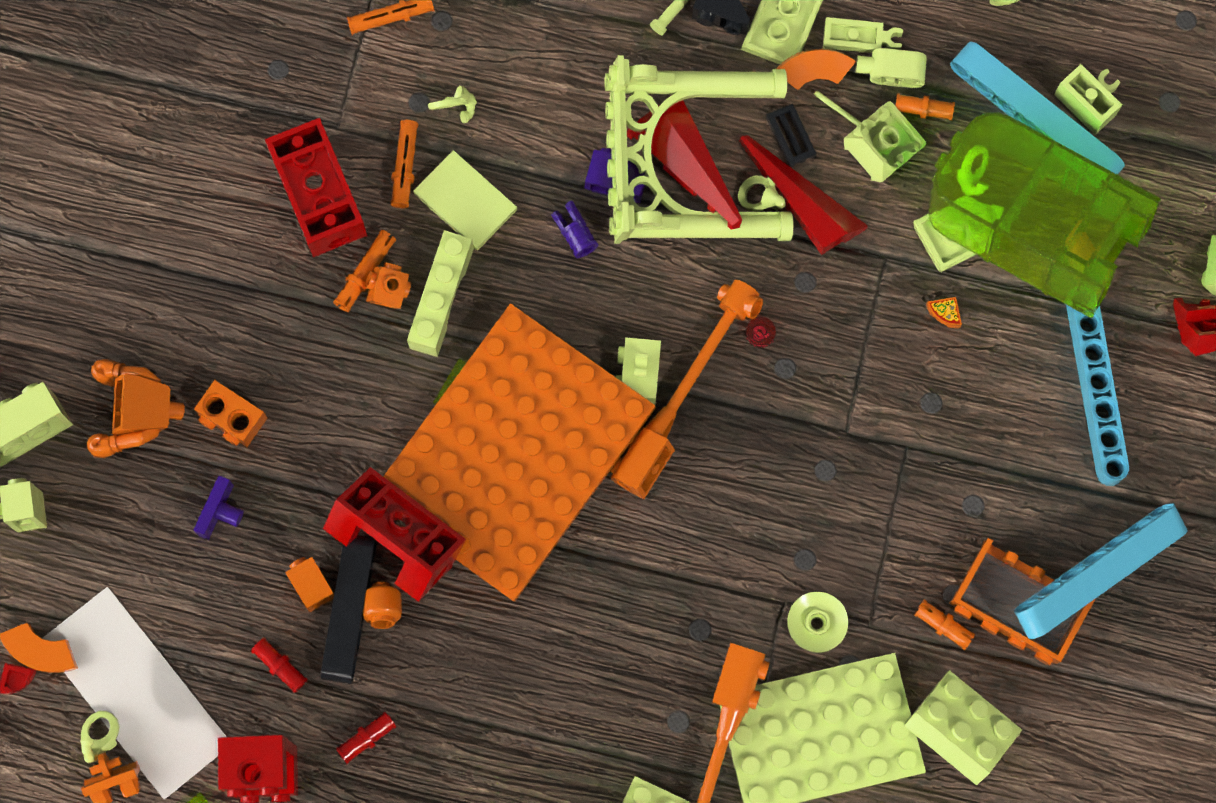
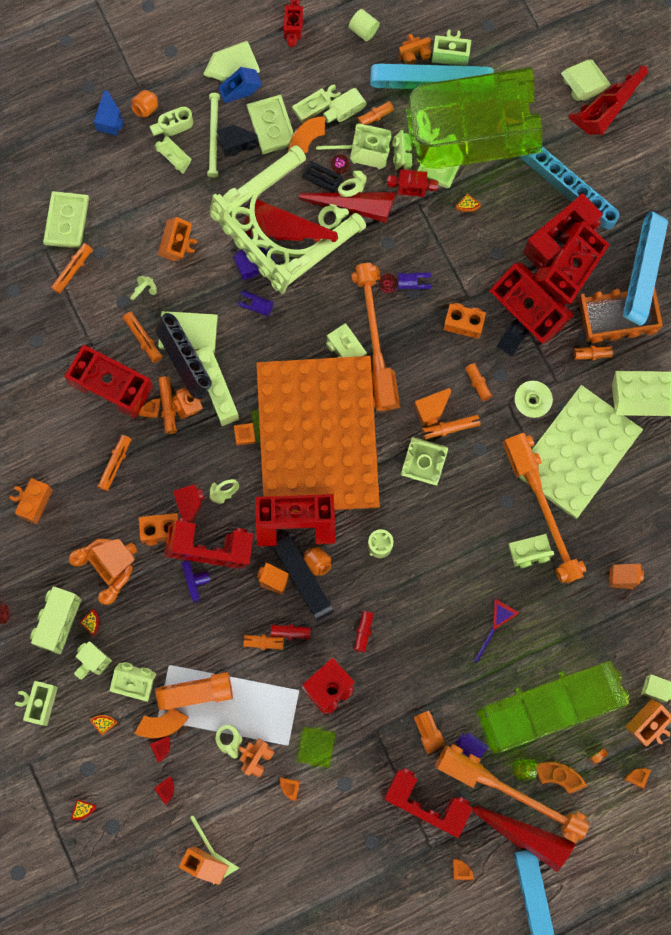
camera: 40 degrees left, 0 degrees up
none -> orange brick [9,478,53,525]
none -> tile [79,609,99,636]
none -> orange pin [97,435,132,491]
none -> yellowish green bracket [110,662,157,702]
none -> orange tile [139,399,161,419]
none -> black beam [155,313,212,399]
none -> orange beam [155,672,233,710]
none -> orange brick [158,217,197,262]
none -> red plate [164,518,253,569]
none -> red slope [173,484,204,523]
none -> yellowish green piece [209,479,239,504]
none -> orange plate [234,423,255,446]
none -> orange pin [243,634,284,650]
none -> clear red tile [331,154,349,174]
none -> yellowish green piece [338,171,367,197]
none -> yellowish green piece [367,529,394,558]
none -> red piece [387,169,439,197]
none -> yellowish green hinge [392,130,412,171]
none -> dark purple hinge [397,272,431,290]
none -> orange hips [398,34,431,65]
none -> yellowish green slope [401,437,448,485]
none -> orange slope [414,388,451,427]
none -> orange pin [422,414,480,440]
none -> orange brick [443,303,486,339]
none -> orange pin [465,363,493,402]
none -> red plate [489,263,574,344]
none -> black slope [496,318,530,356]
none -> red plate [523,193,603,269]
none -> red plate [533,221,610,305]

